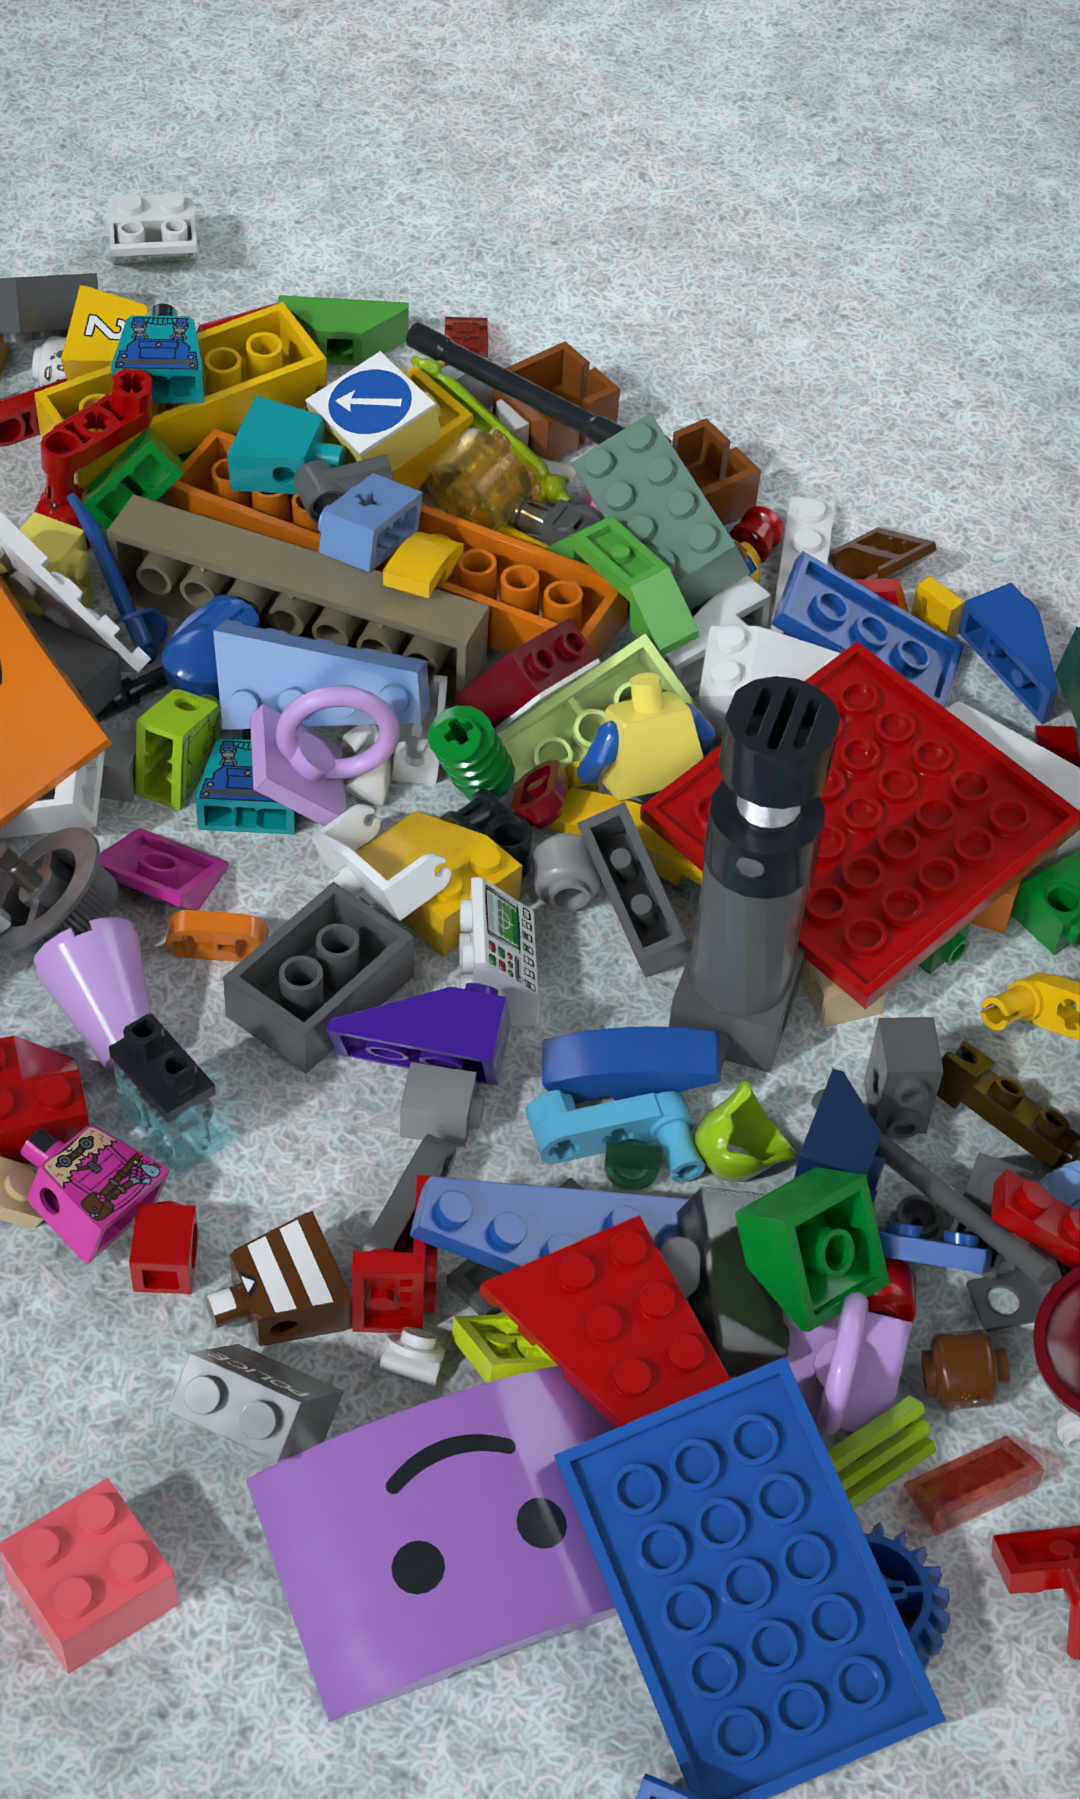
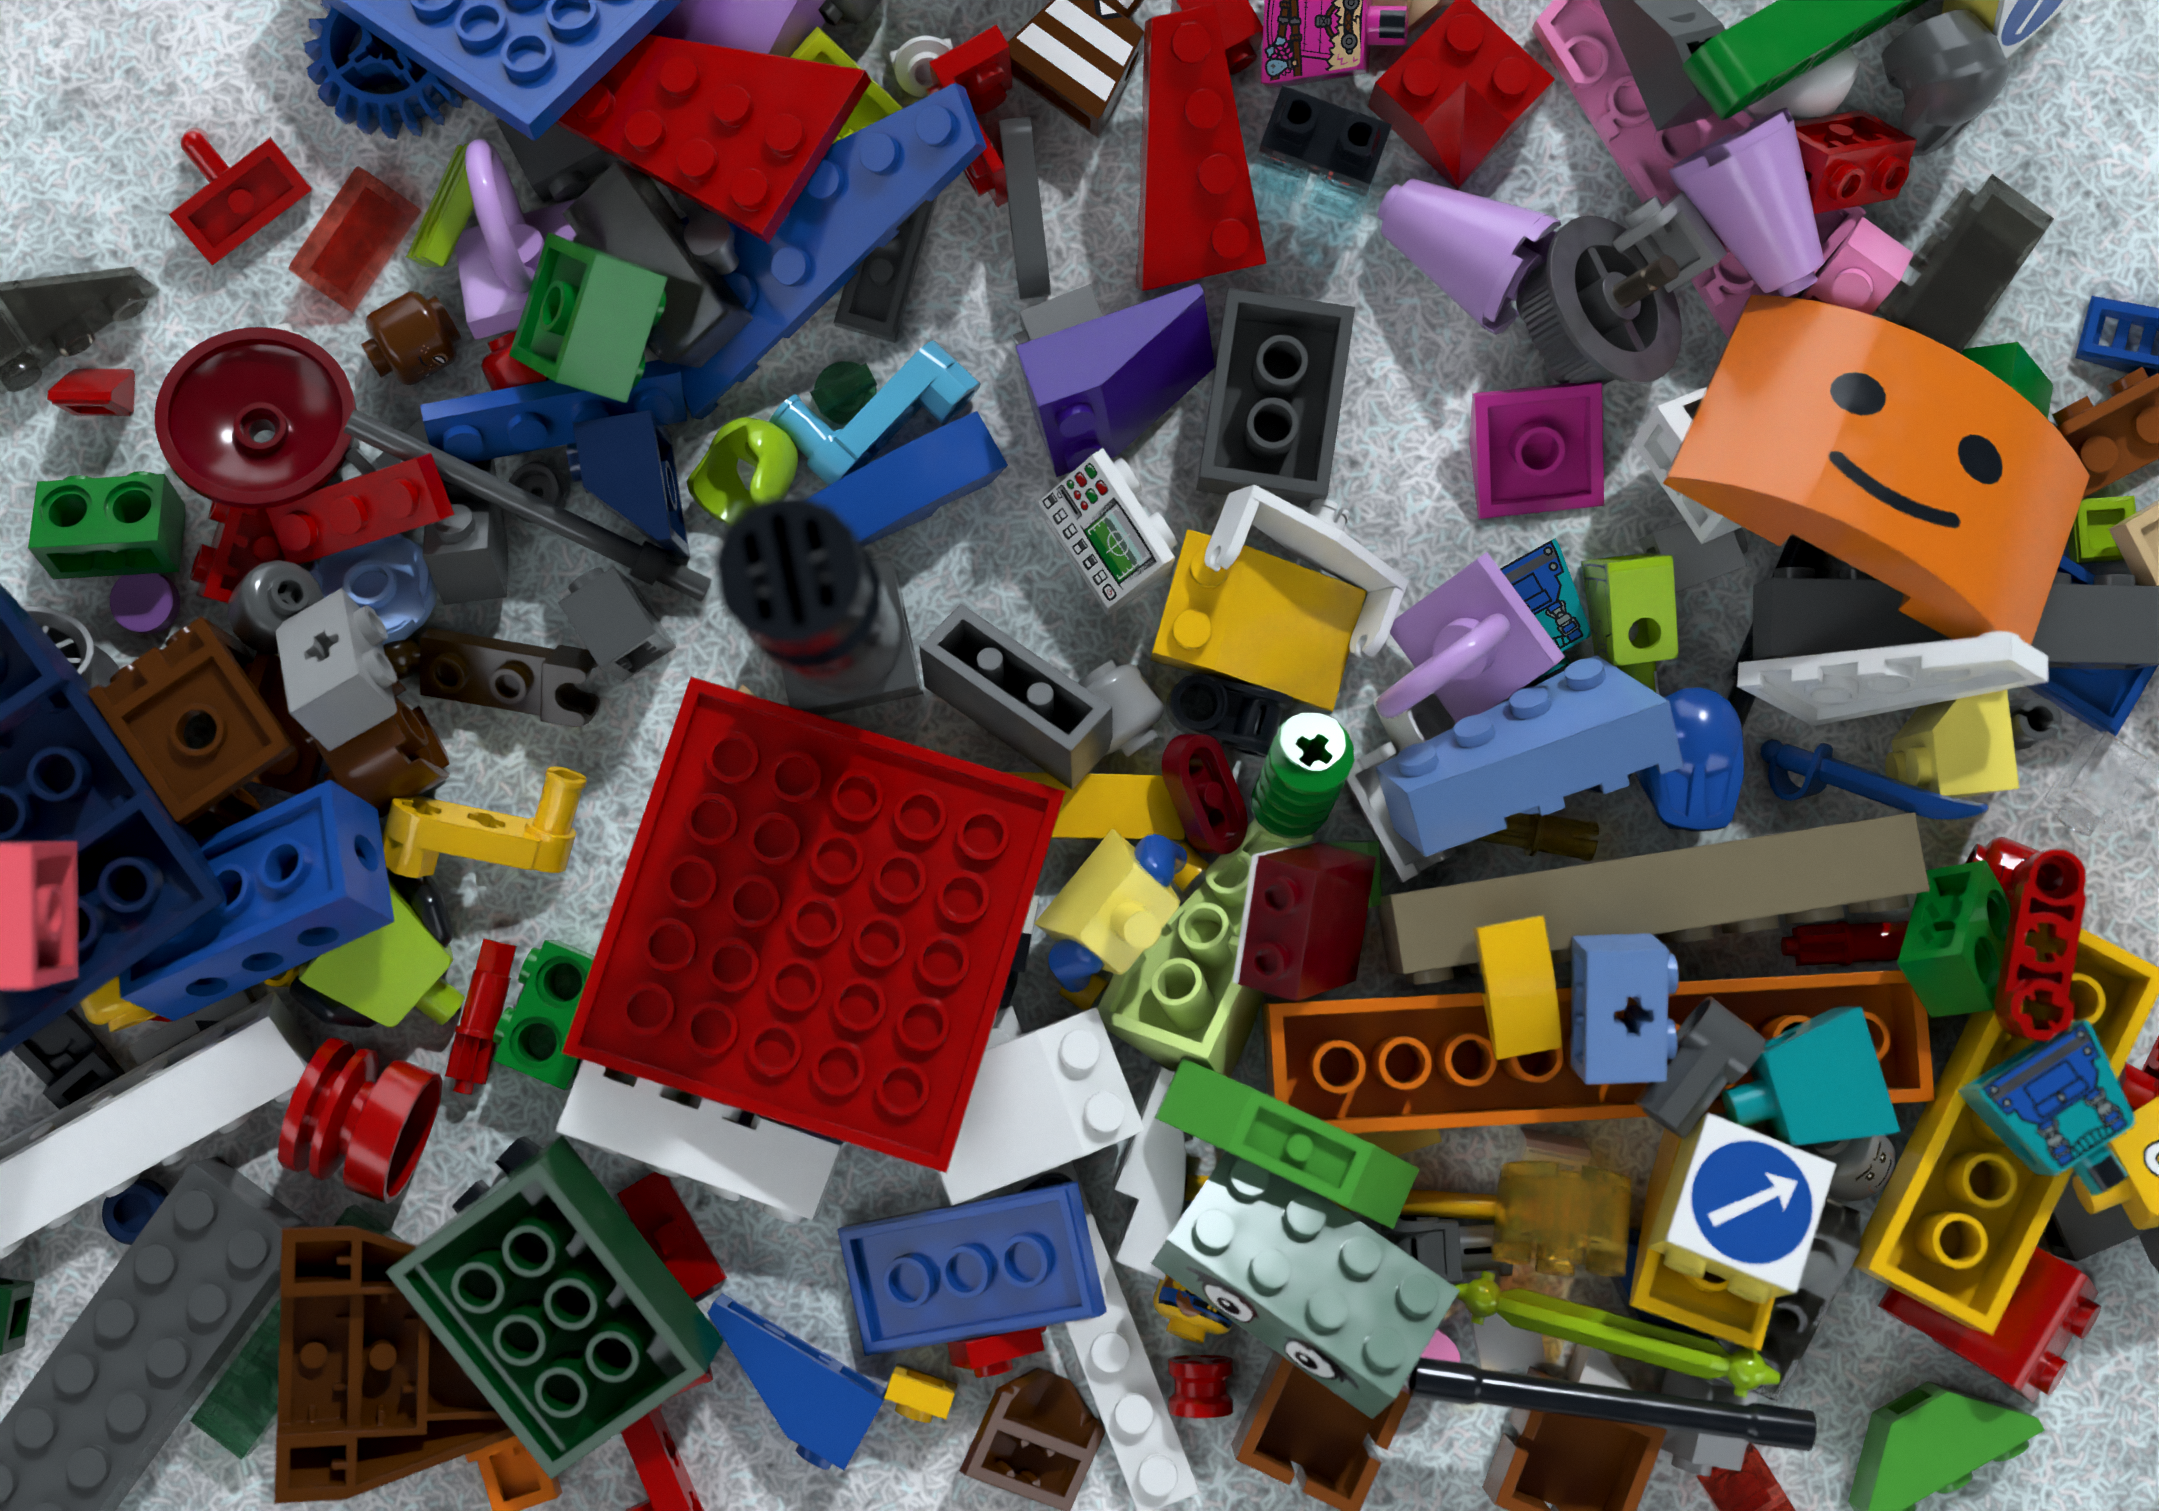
camera: 155 degrees right, 35 degrees up
orange beam [165,910,269,962] -> none
none -> red wedge [1136,3,1267,291]

